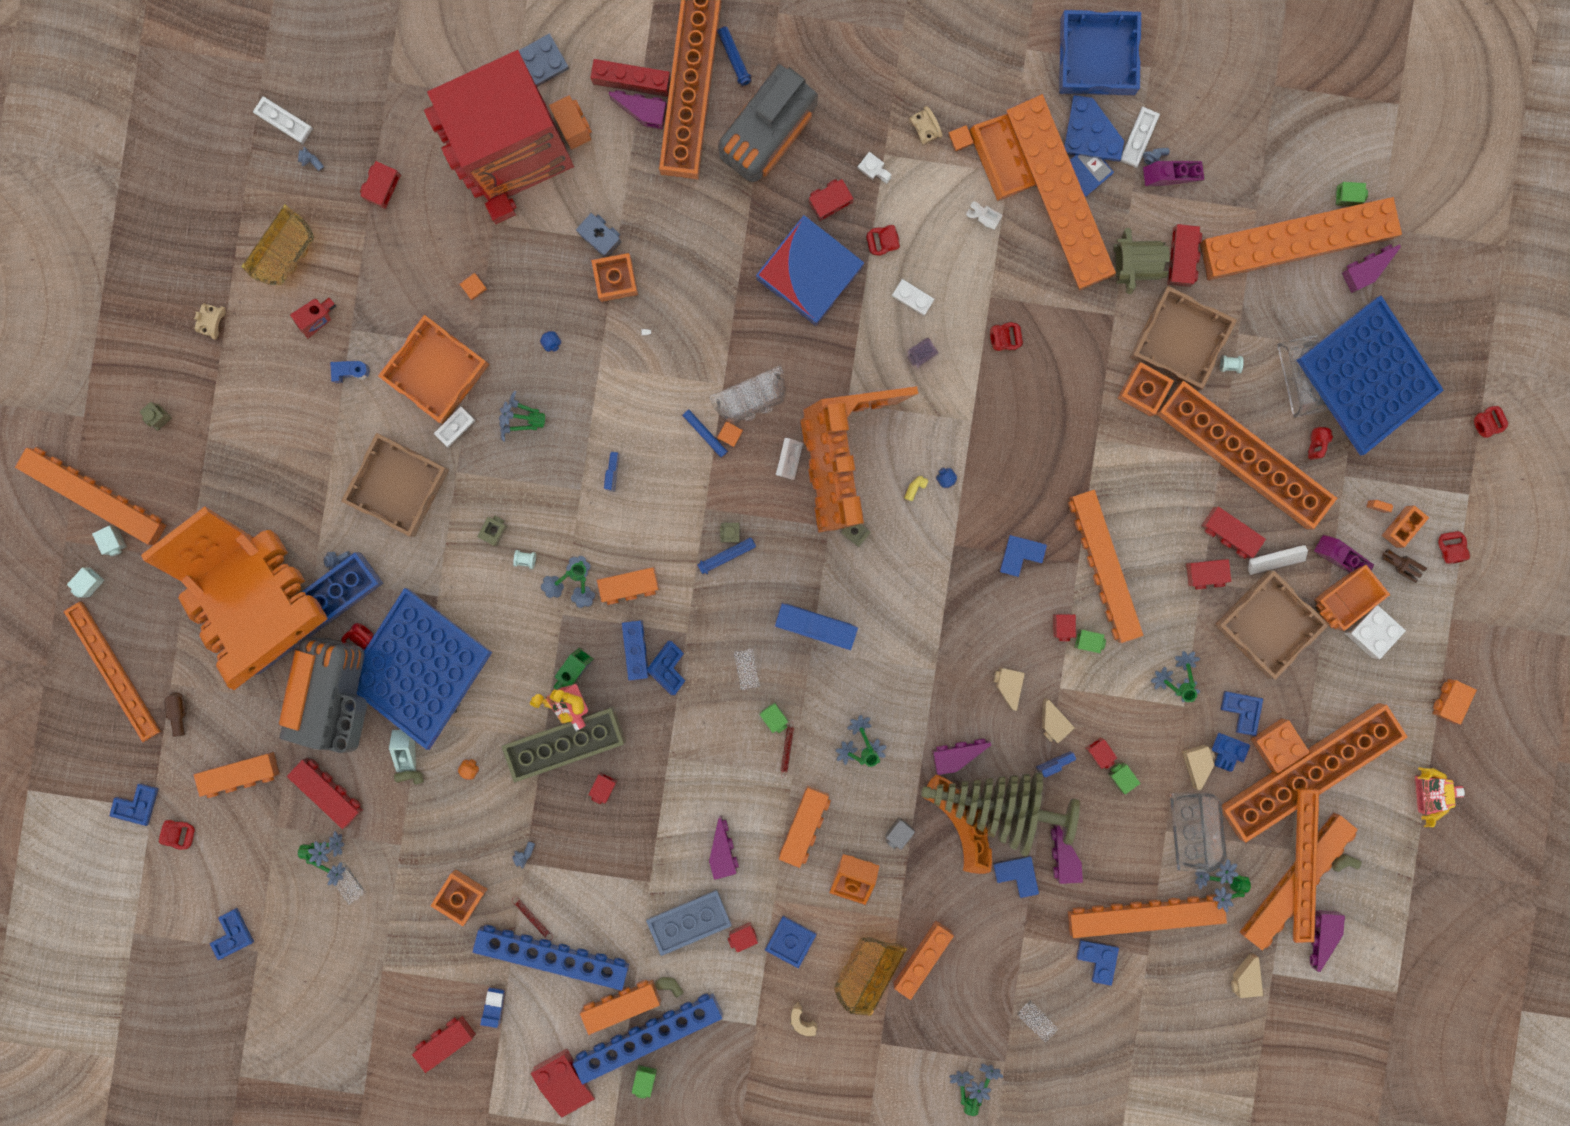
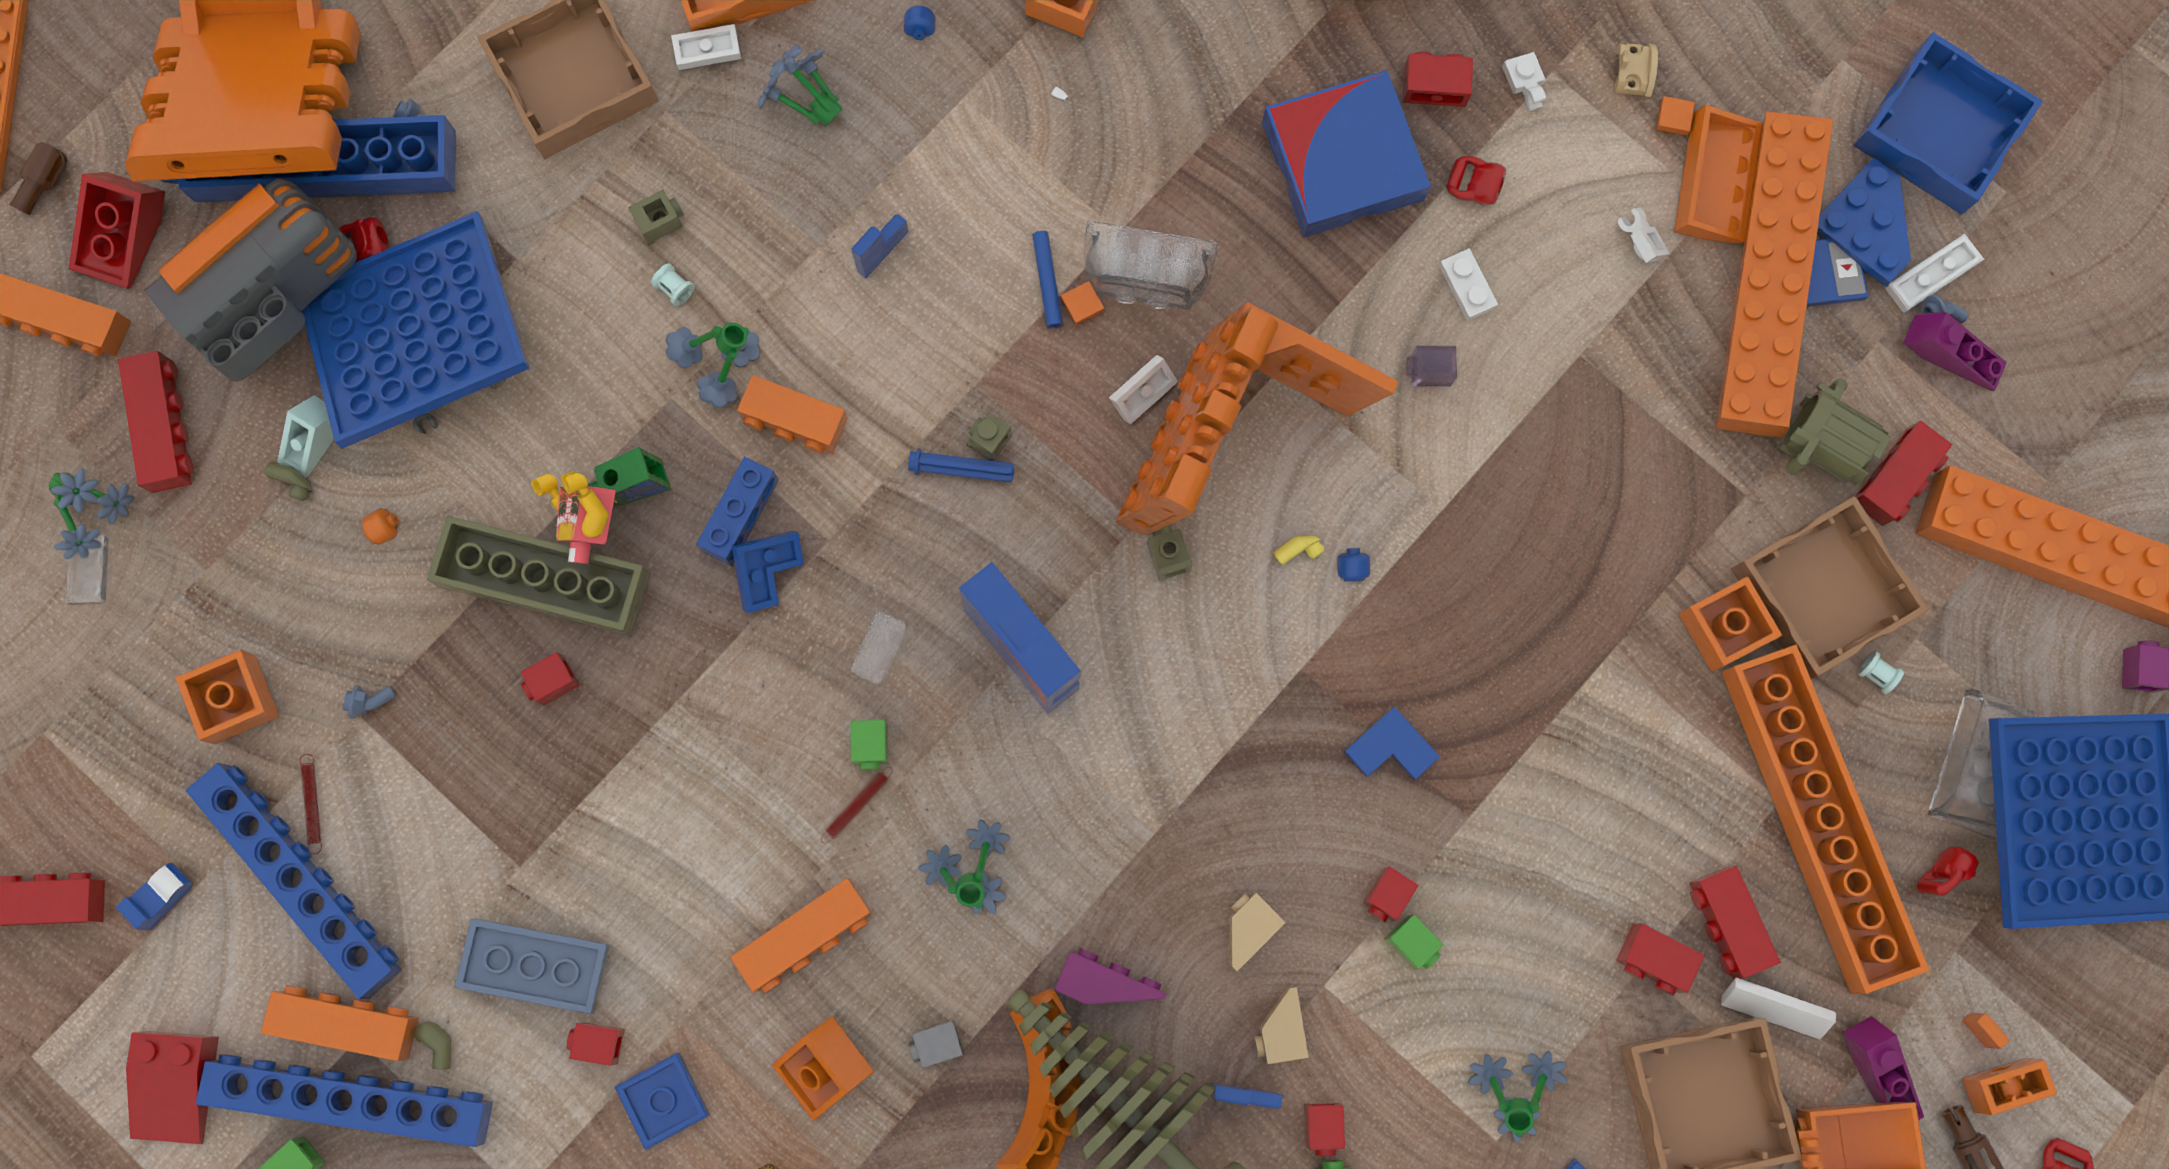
camera: 25 degrees right, 10 degrees down
magenta slope [709,815,739,880] -> none
red piece [990,322,1023,351] -> none
orange brick [1068,489,1144,643] -> none
none -> red slope [69,172,165,289]

